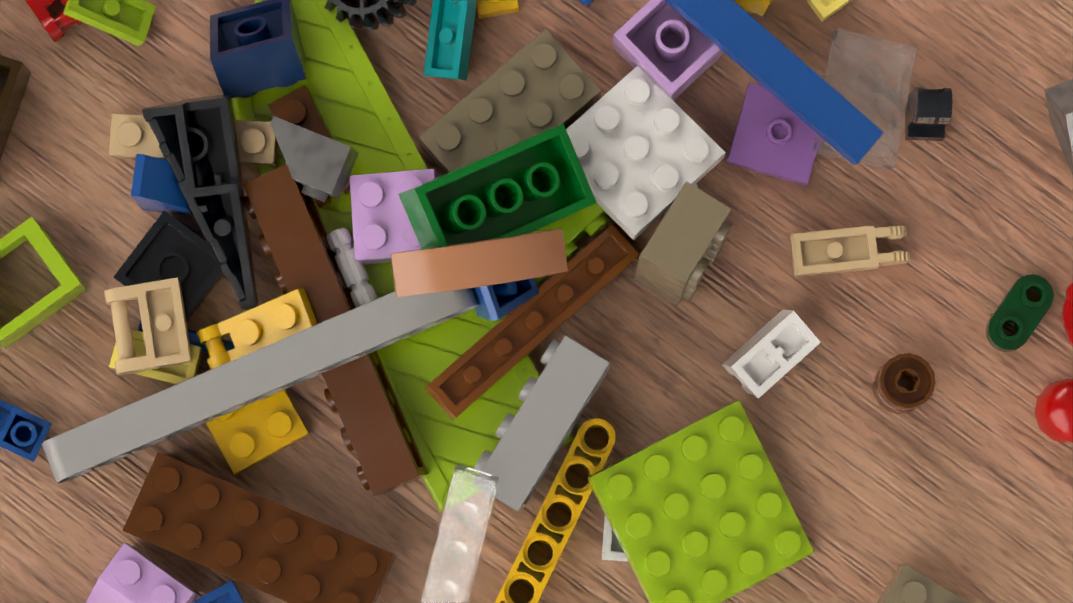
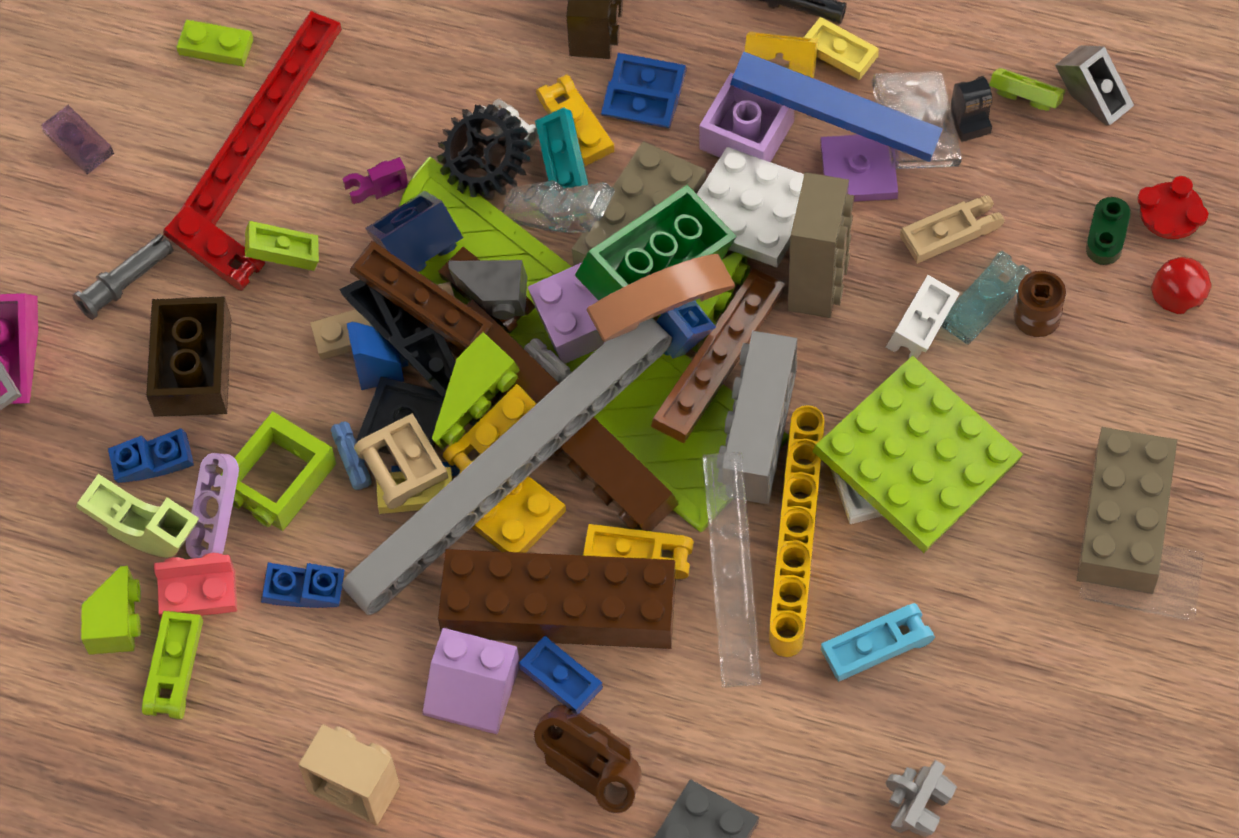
camera: 15 degrees left, 20 degrees down
none -> medium blue axle [331,421,372,490]
none -> reddish brown tile [350,241,493,351]
none -> lime slope [432,332,520,450]
none -> clear slope [502,180,616,233]
none -> yellow plate [583,524,694,579]
none -> clear light blue plate [941,250,1032,345]
none -> lime plate [989,68,1066,111]

